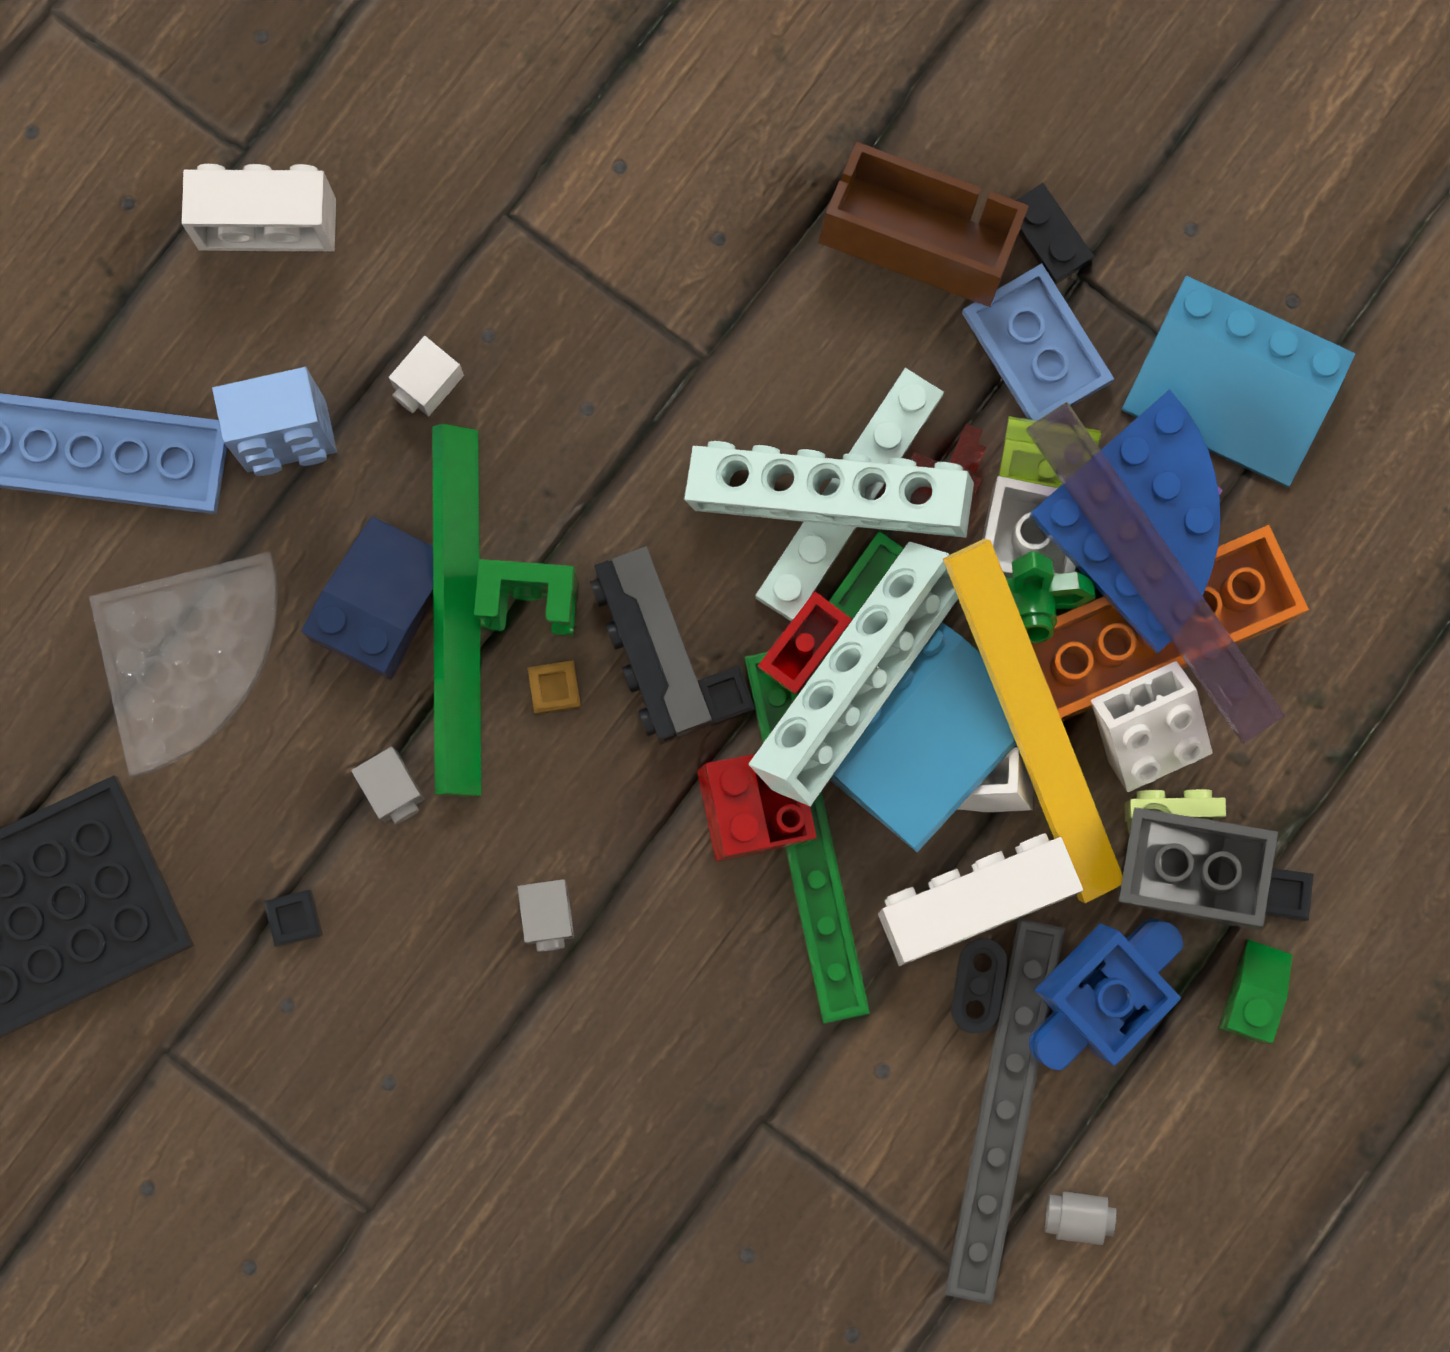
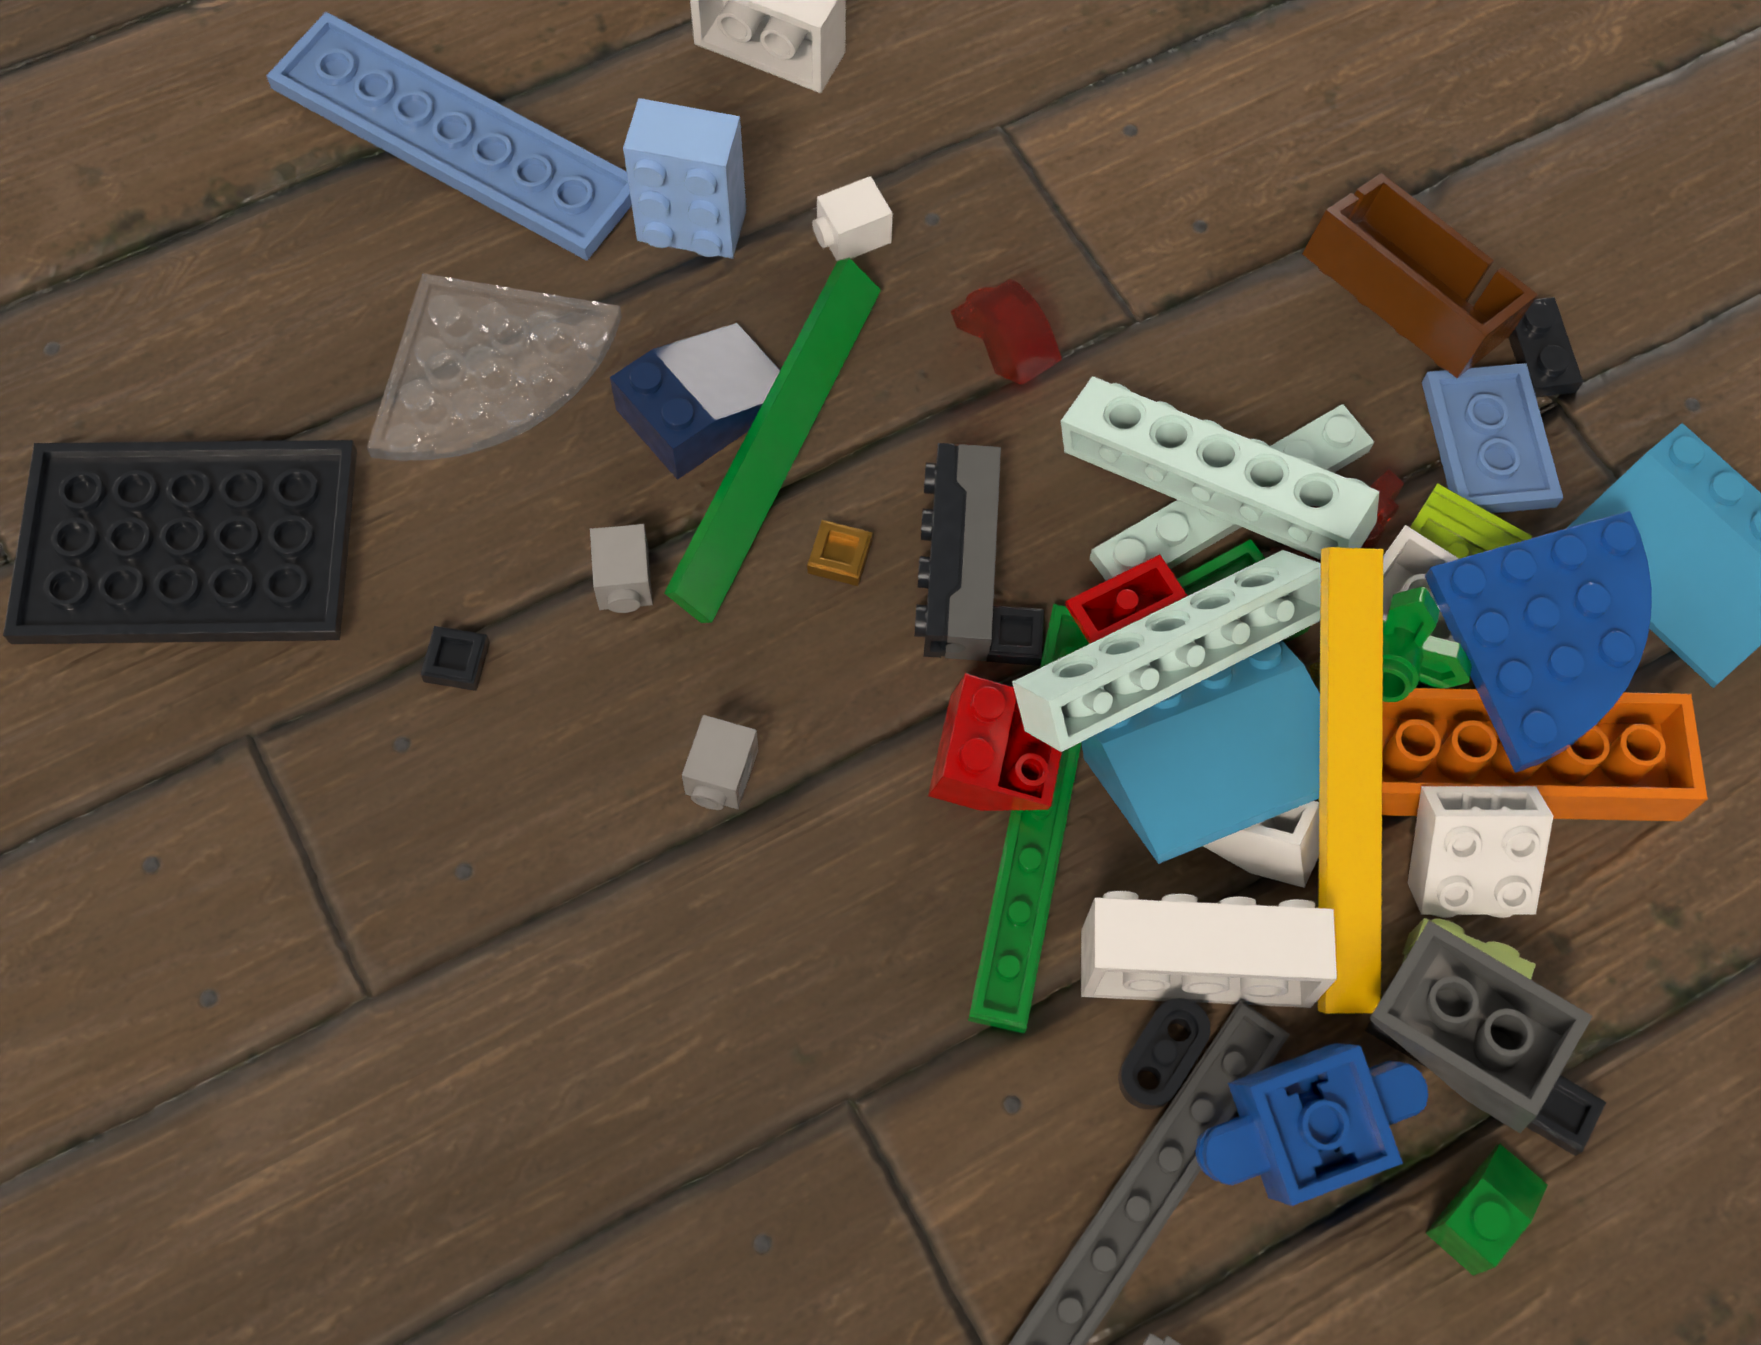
camera: 20 degrees right, 15 degrees down
green panel [474,559,579,637] -> none
clear purple tile [1026,402,1285,744] -> none
none -> clear red brick [950,279,1062,385]

